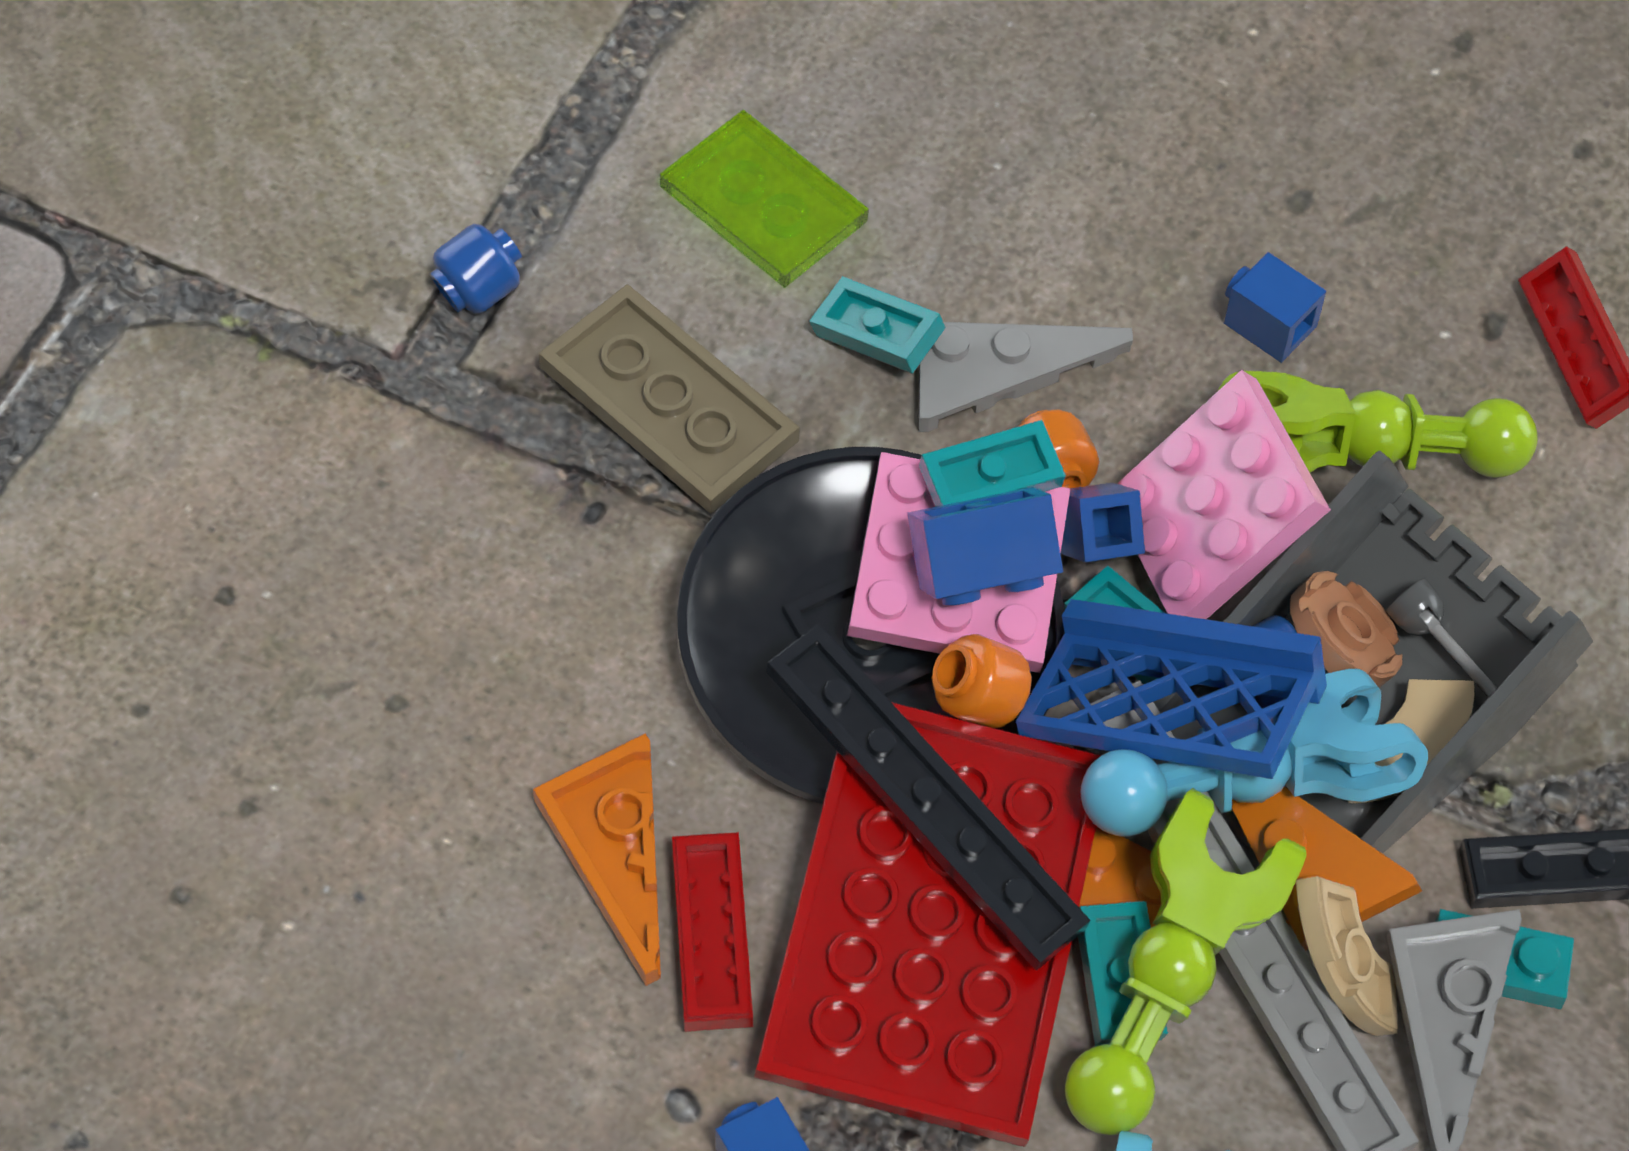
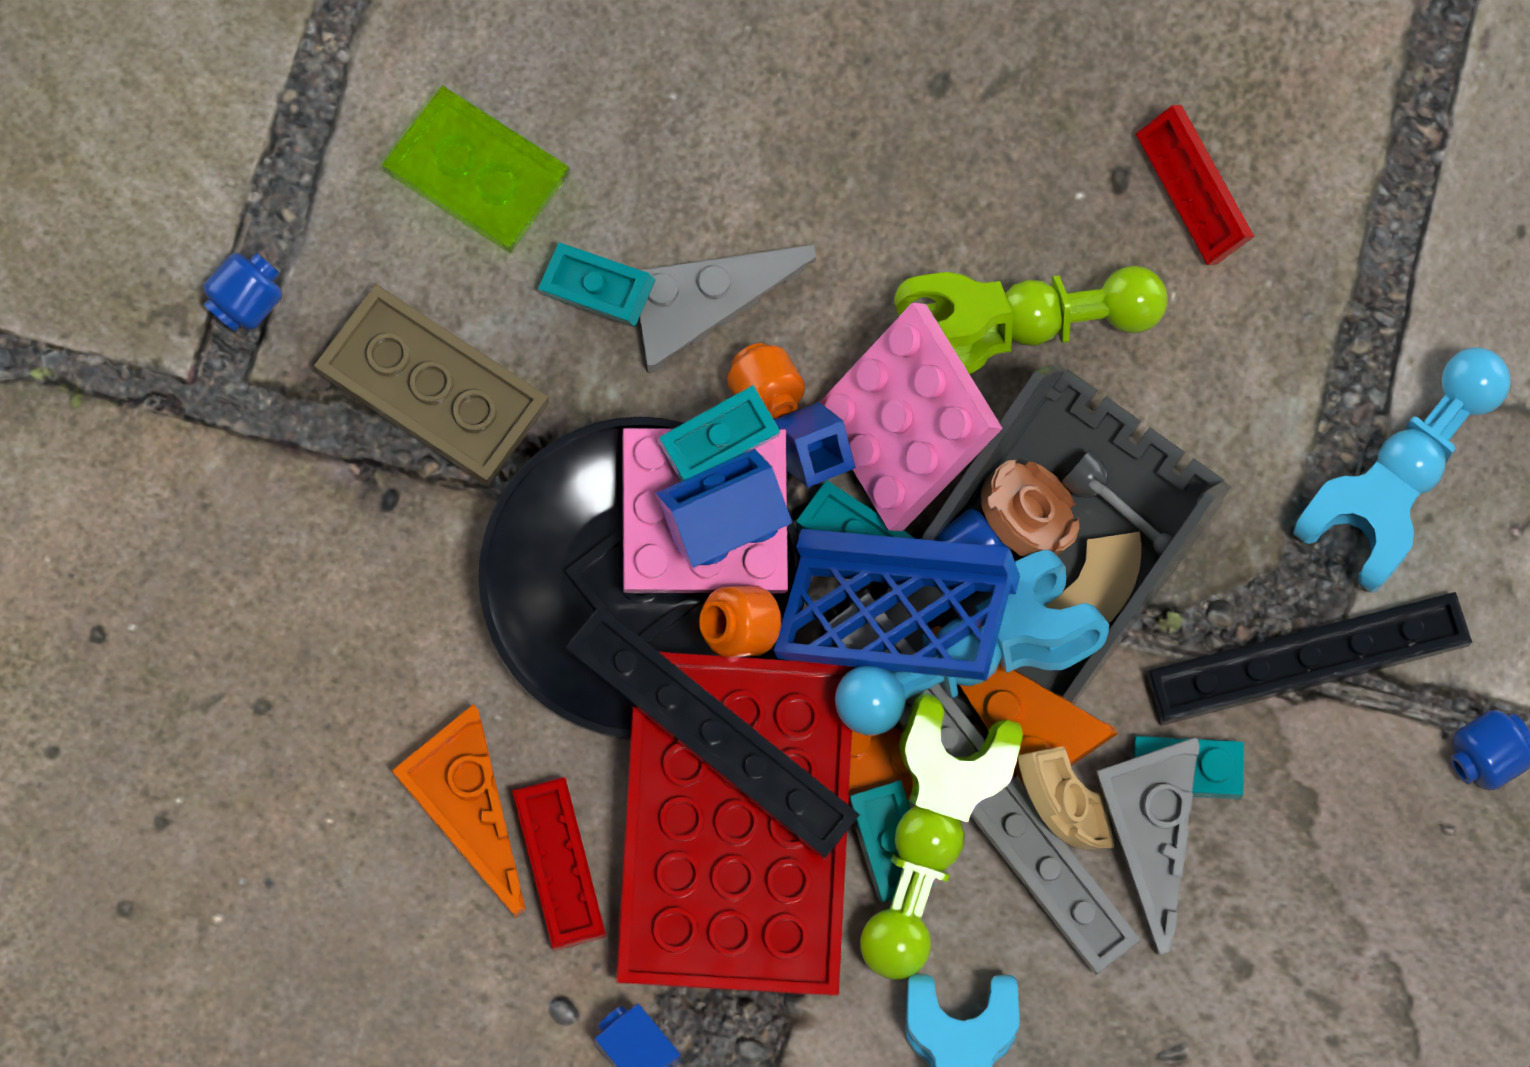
camera: 10 degrees left, 15 degrees up
blue brick [1224,252,1326,363] -> none

